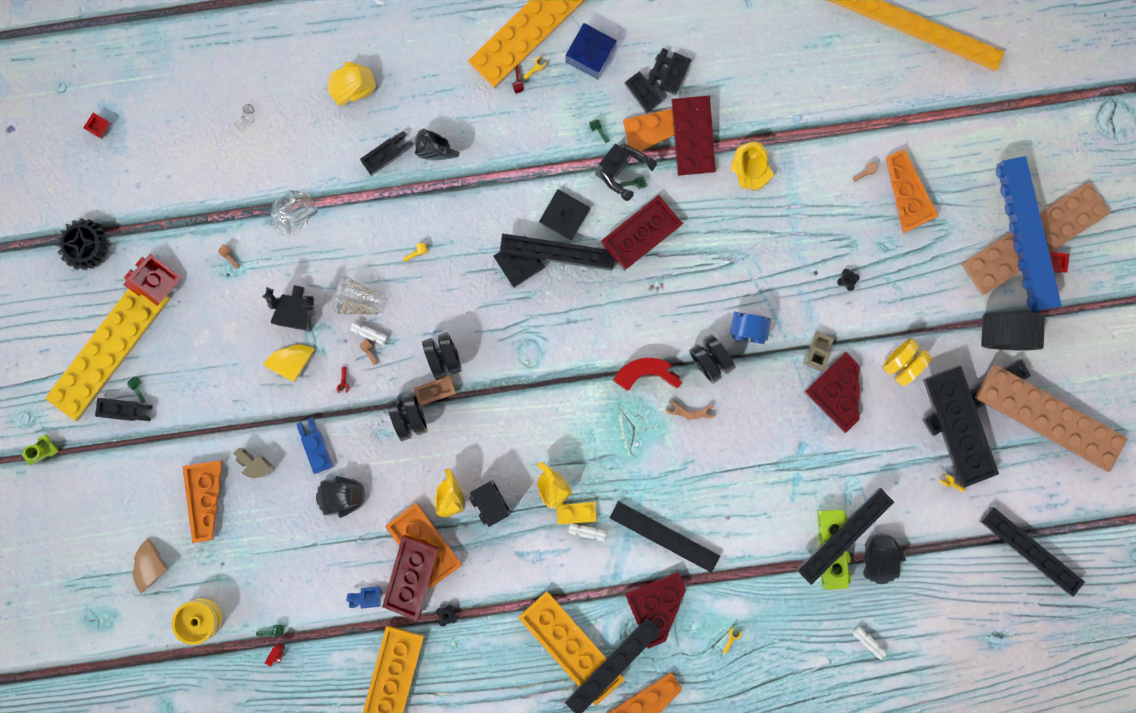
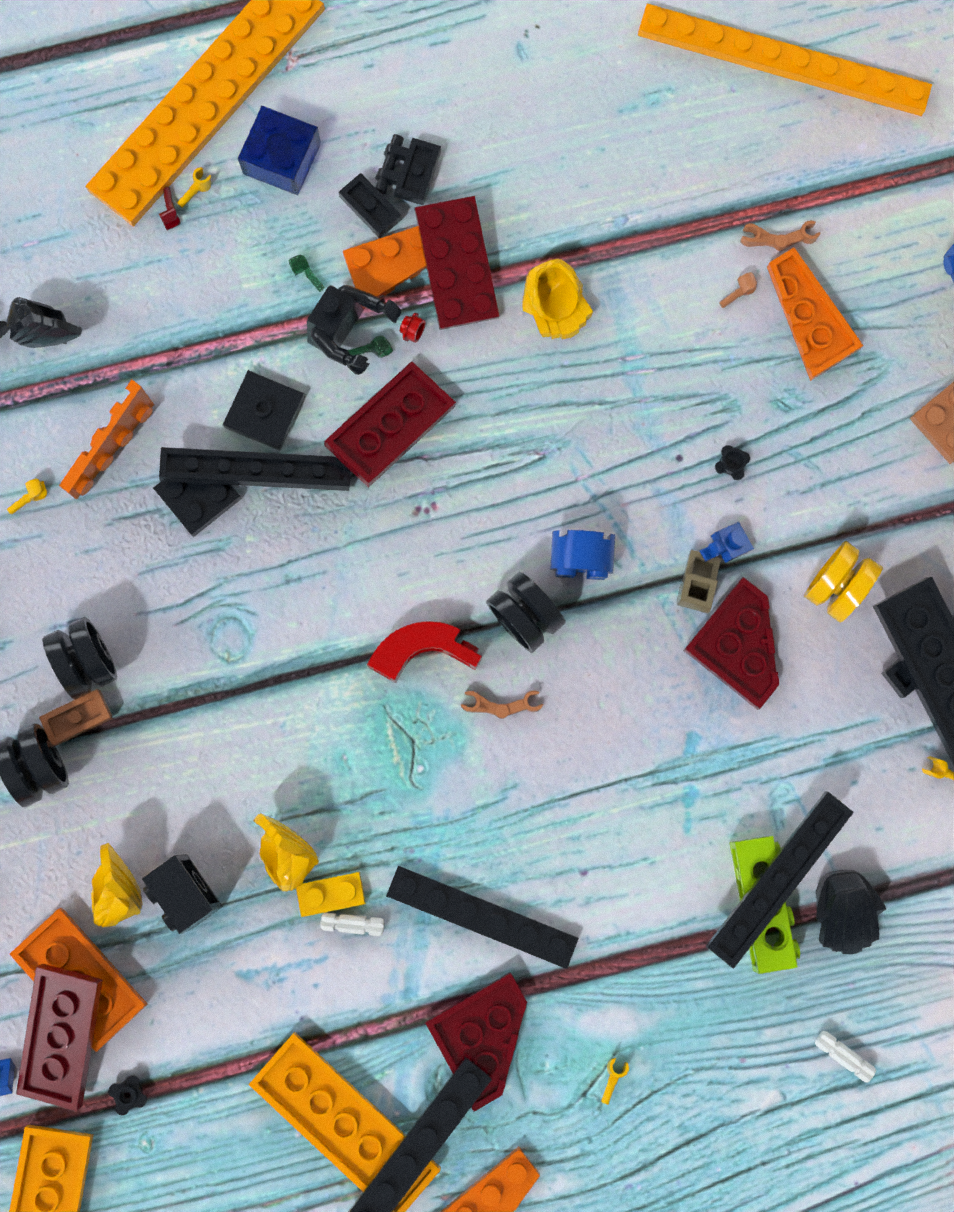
camera: 10 degrees left, 5 degrees down
none -> orange wing [59,379,154,500]
none -> red plate [399,313,426,343]
none -> blue plate [700,522,754,563]
none -> nougat piece [740,220,821,251]

